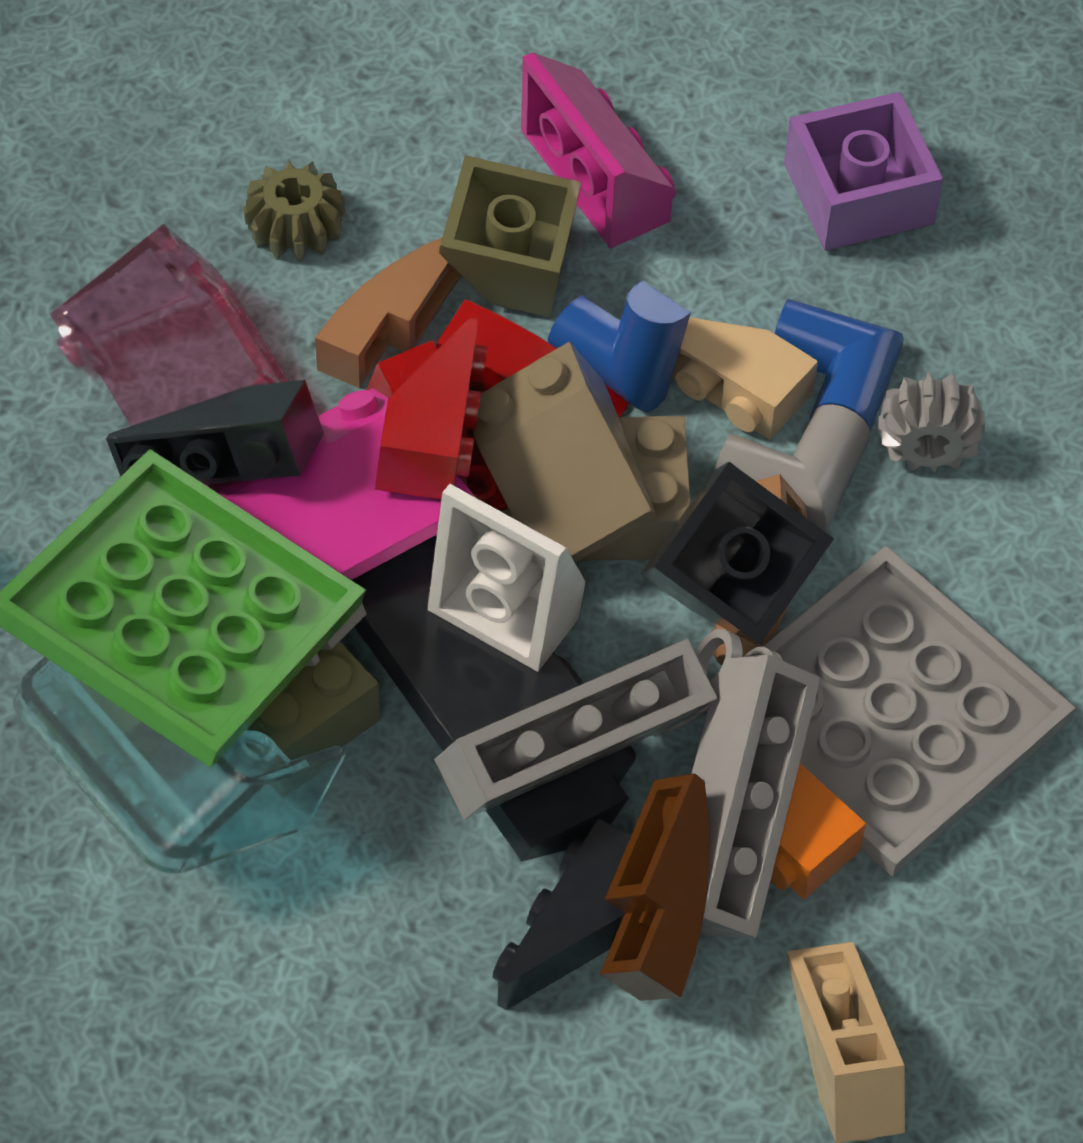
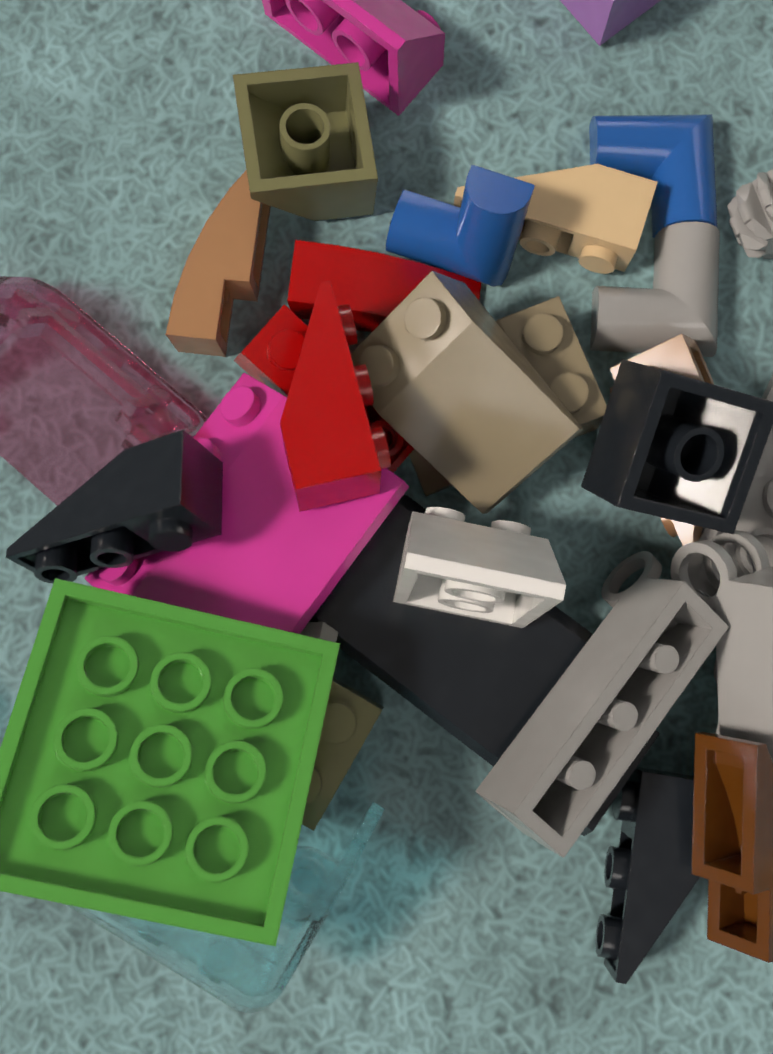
camera: 10 degrees left, 25 degrees up
olive gear [243,159,345,262] -> none

